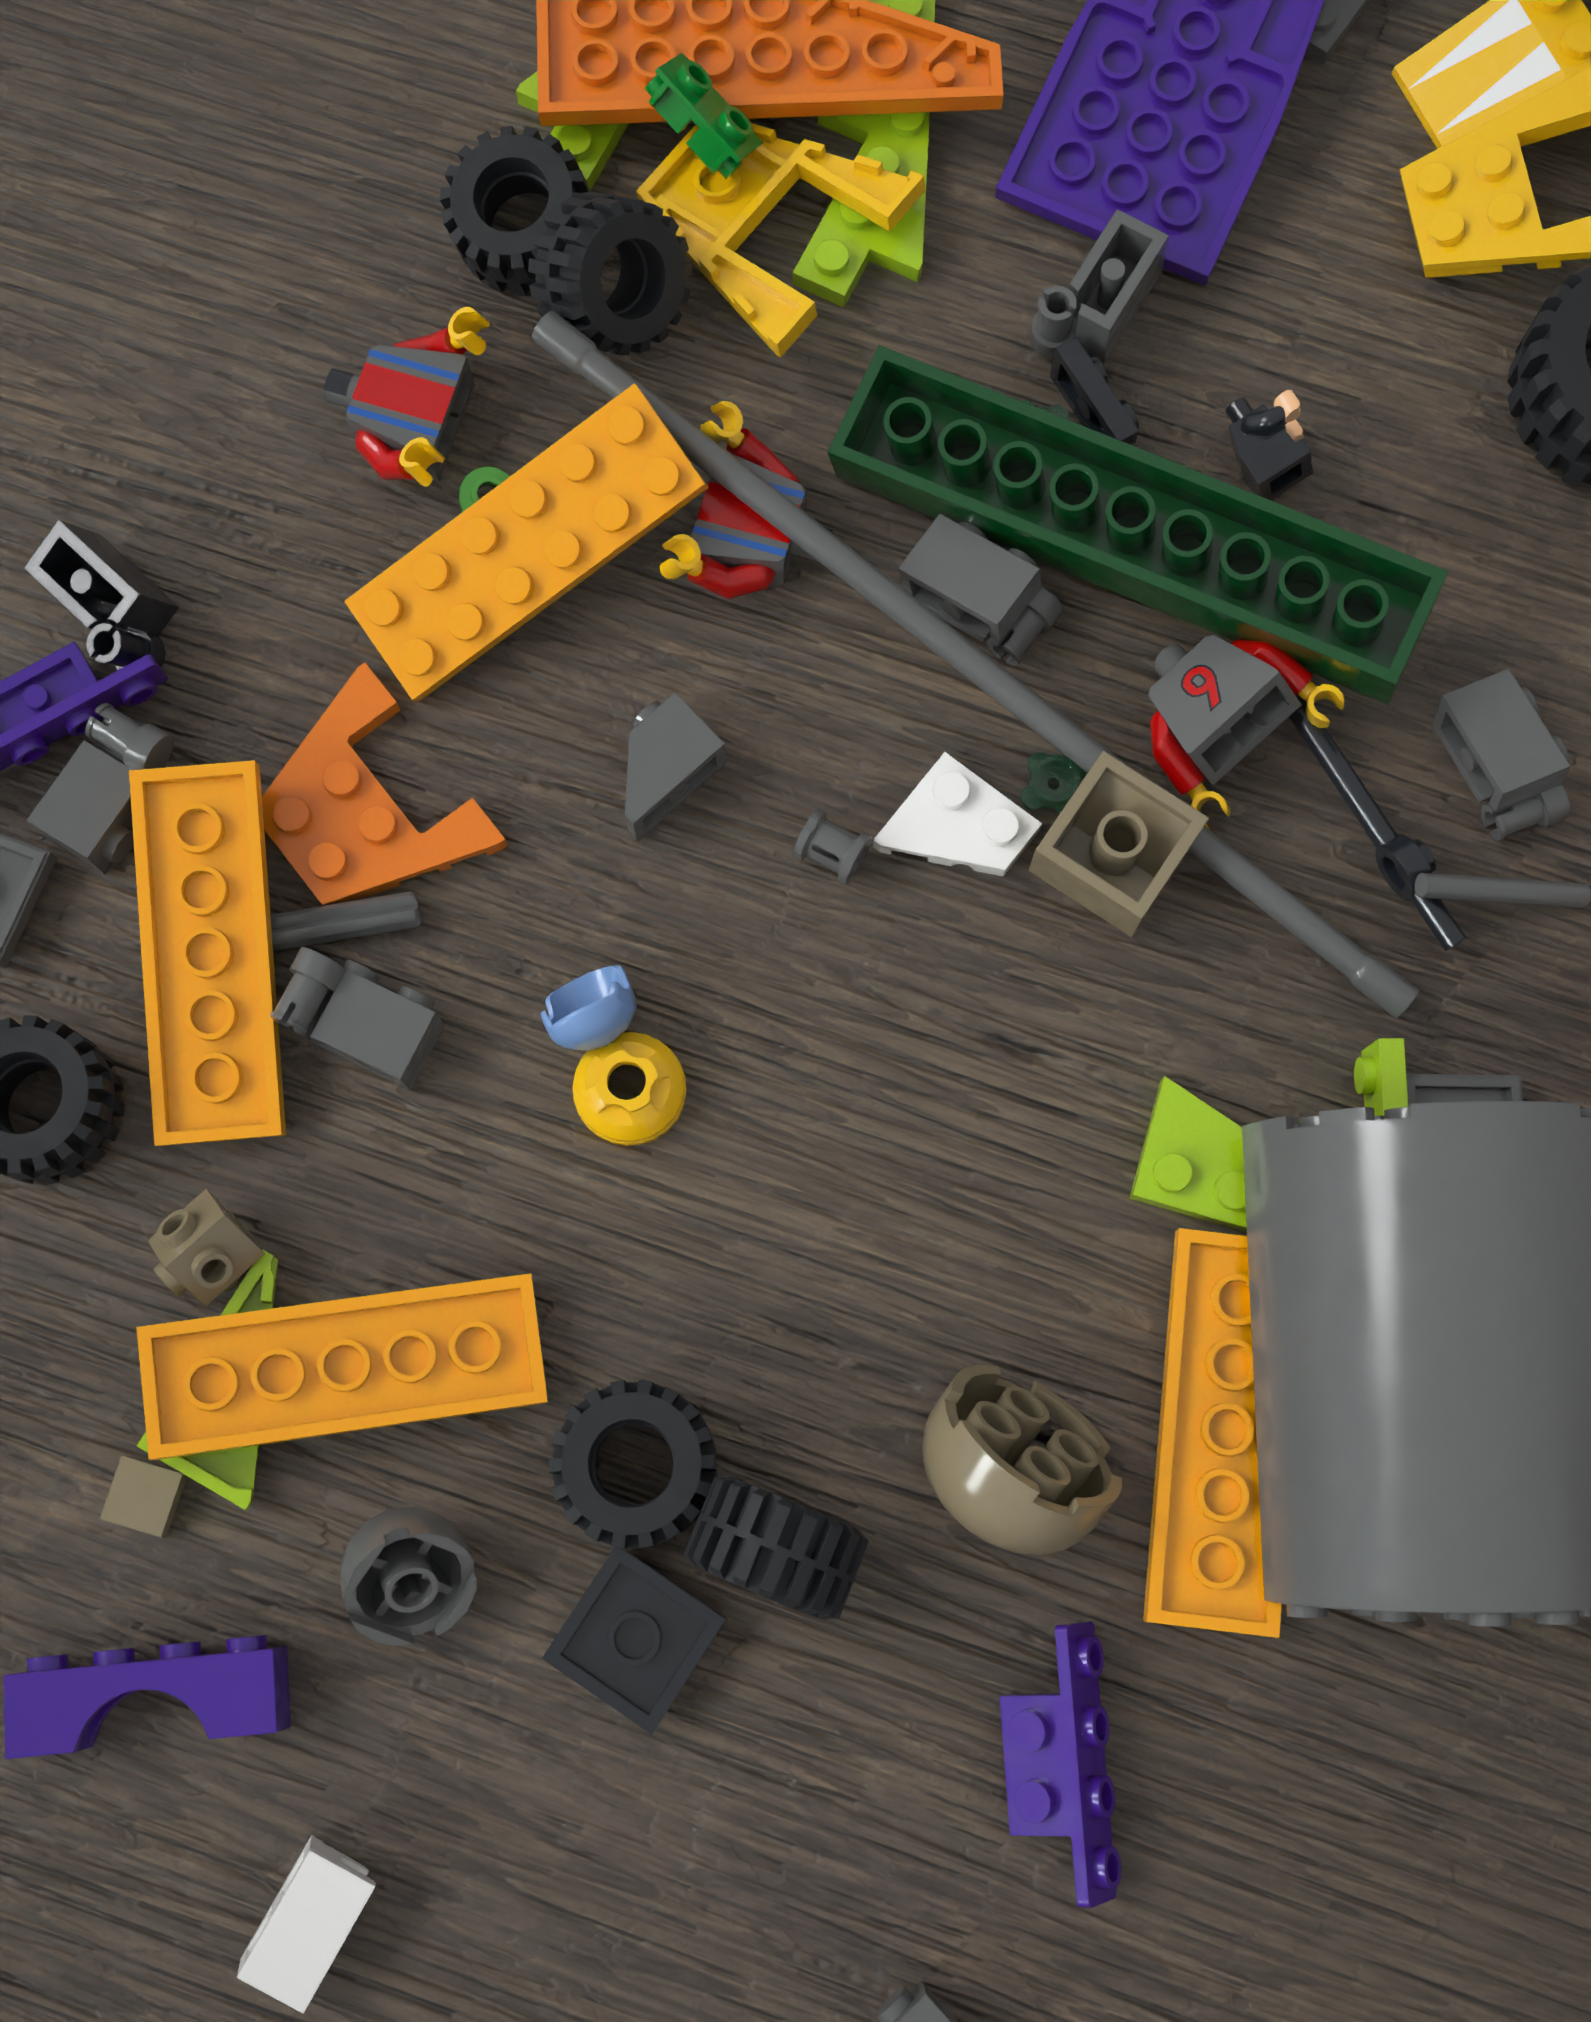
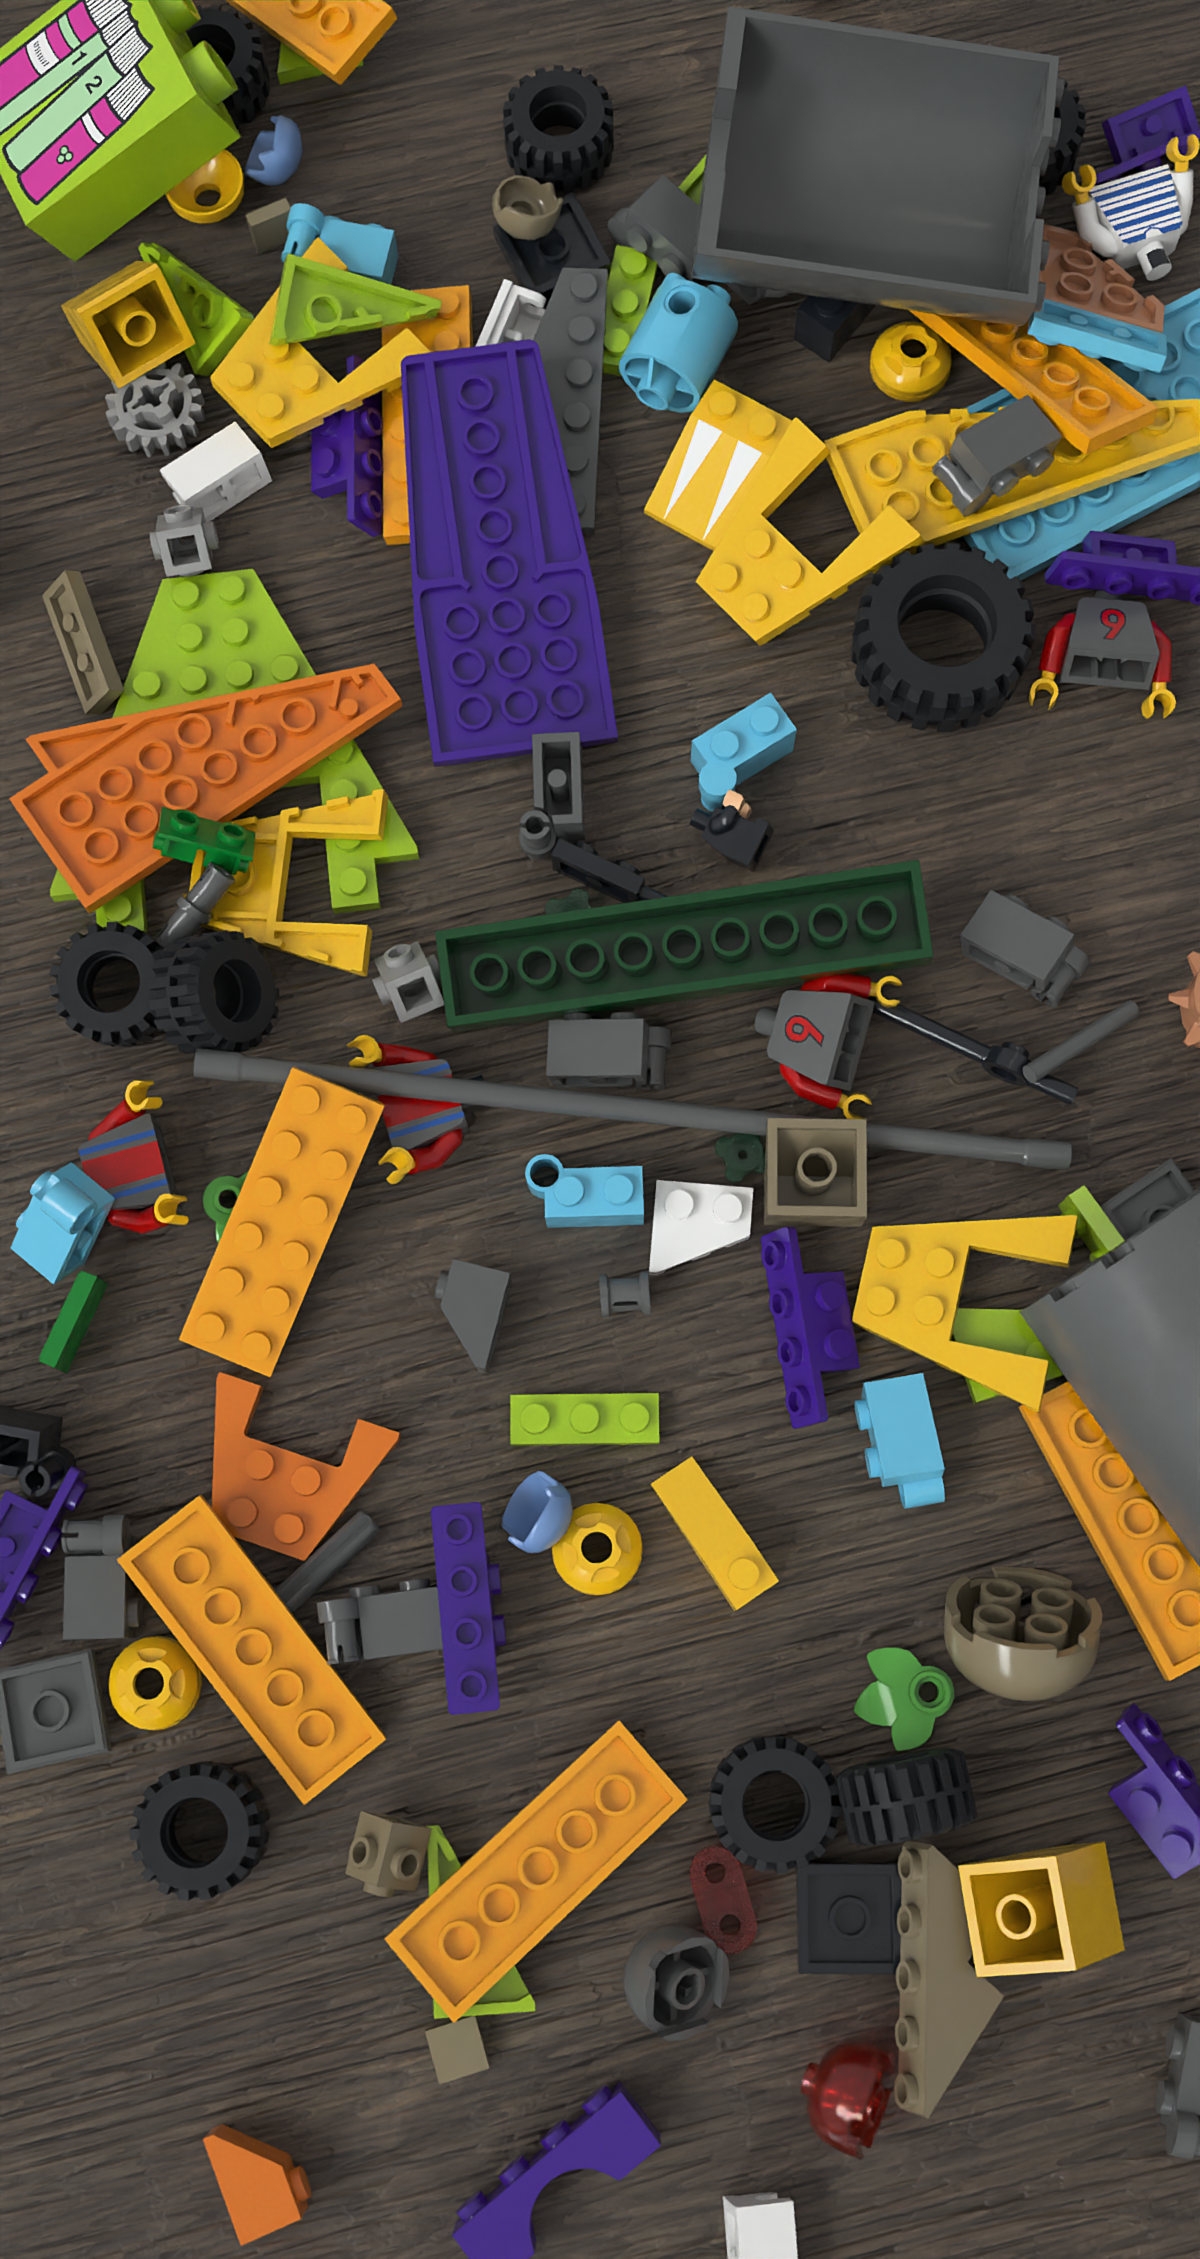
camera: 30 degrees left, 0 degrees up
none -> medium azure hinge [10,1162,115,1285]
none -> green tile [39,1271,108,1374]
none -> yellow piece [108,1636,202,1730]
none -> dark grey pin [155,861,236,948]
none -> light grey brick [372,941,444,1023]
none -> dark purple bracket [431,1502,507,1715]
none -> lime plate [510,1393,659,1446]
none -> medium azure hinge [525,1154,644,1228]
none -> yellow slope [651,1456,779,1611]
none -> clear red plate [689,1845,757,1954]
none -> medium azure hinge [691,692,797,812]
none -> dark purple bracket [761,1226,860,1429]
none -> clear red cylinder [801,2040,896,2160]
none -> yellow wing [852,1215,1078,1413]
none -> medium azure hinge [854,1373,945,1509]
none -> bright green plate [854,1647,954,1751]
none -> dark tan slope [894,1841,1004,2119]
none -> yellow slope [958,1841,1125,1977]

